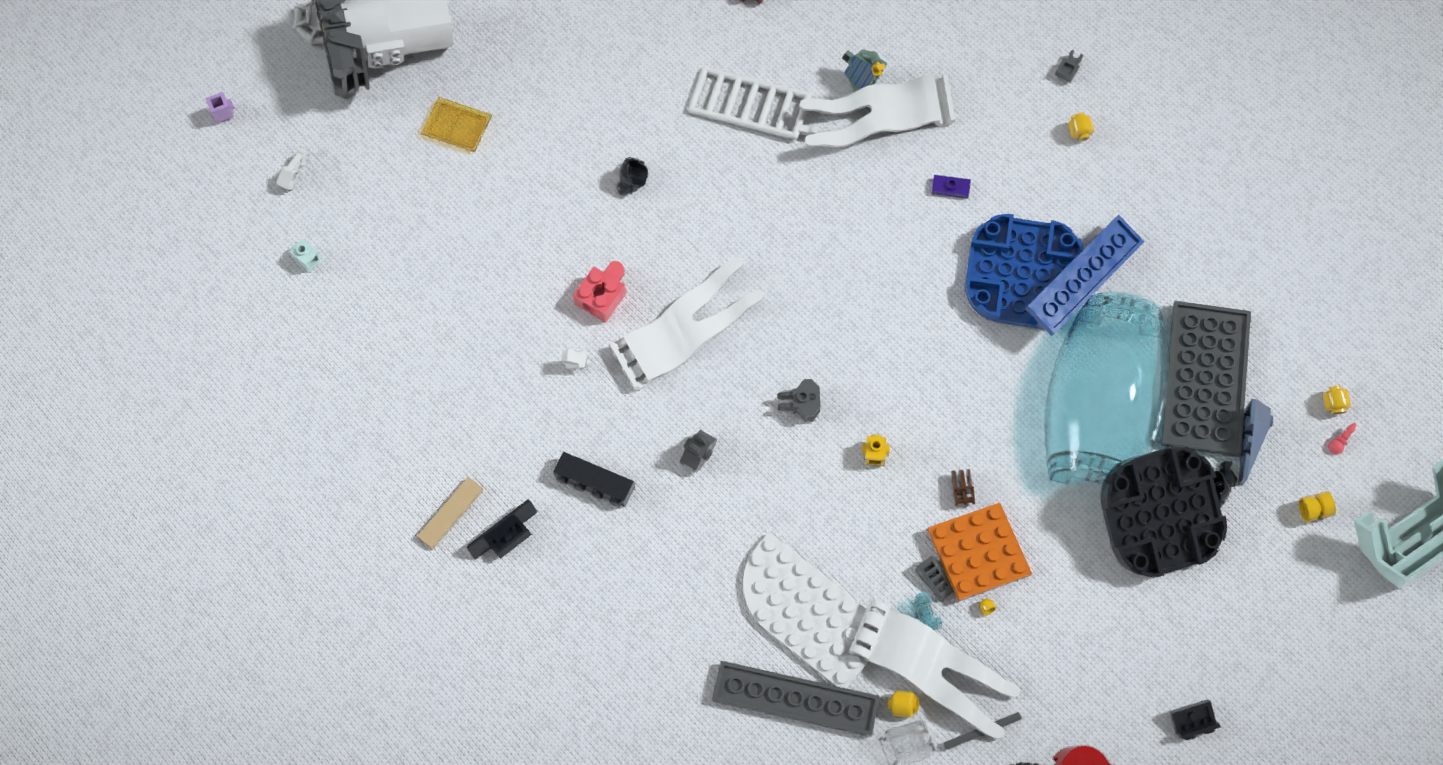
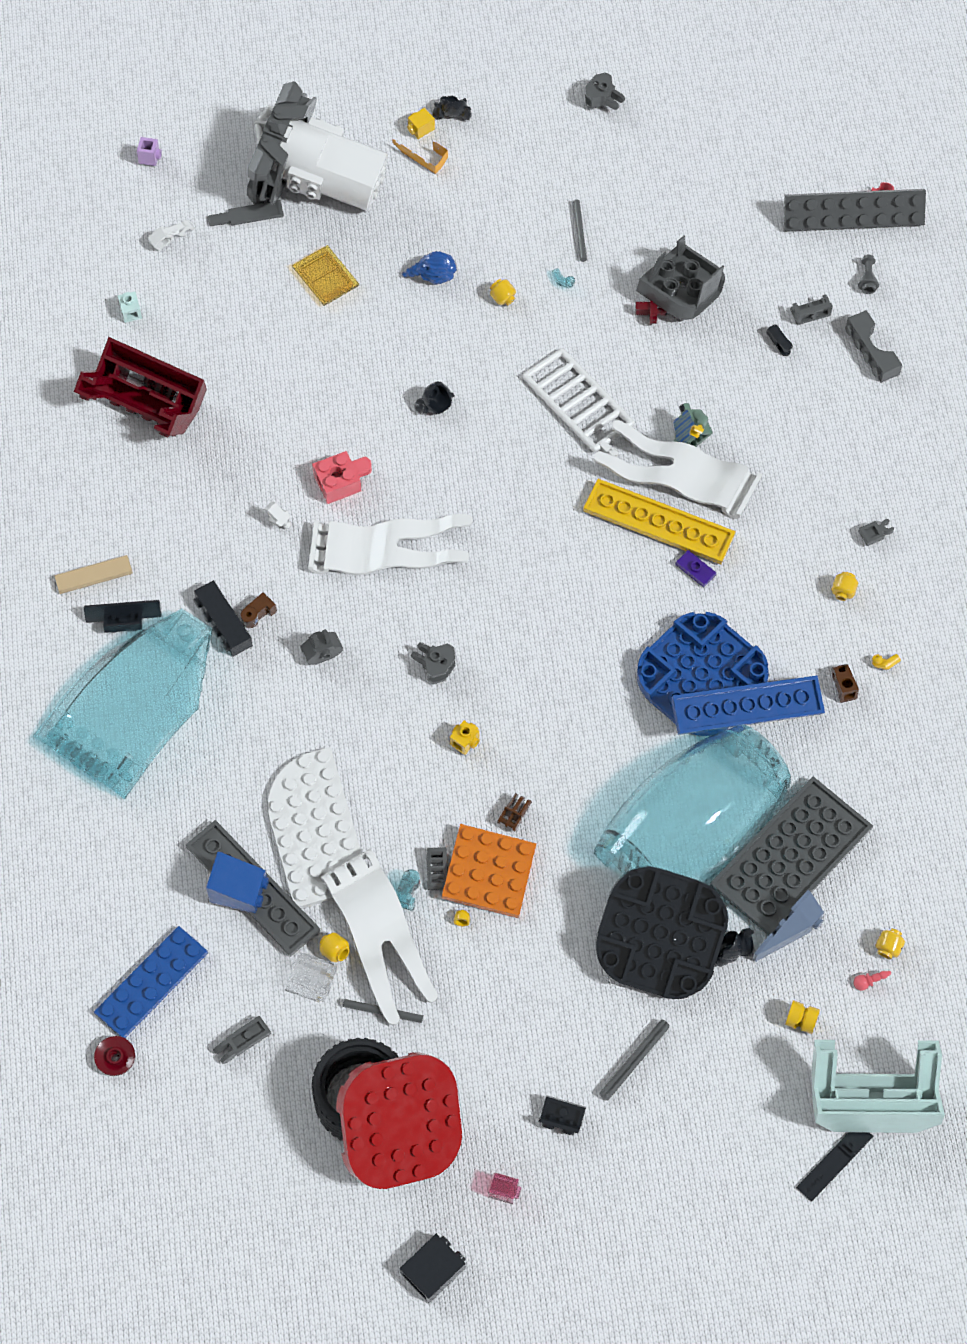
camera: 30 degrees right, 5 degrees down
none -> clear light blue windscreen [33,608,213,799]
none -> dark red wedge [73,336,207,437]
none -> blue slope [206,852,269,914]
none -> dark grey piece [208,200,284,226]
none -> reddish brown leg [241,592,277,628]
none -> blue hair [402,251,457,285]
none -> yellow head [490,279,516,306]
none -> clear light blue arm [551,268,575,288]
none -> yellow plate [583,478,736,565]
none -> dark grey axle [600,1019,670,1101]
none -> black piece [796,1132,874,1202]
none -> reddish brown leg [831,664,859,703]
none -> yellow arm [872,654,901,670]

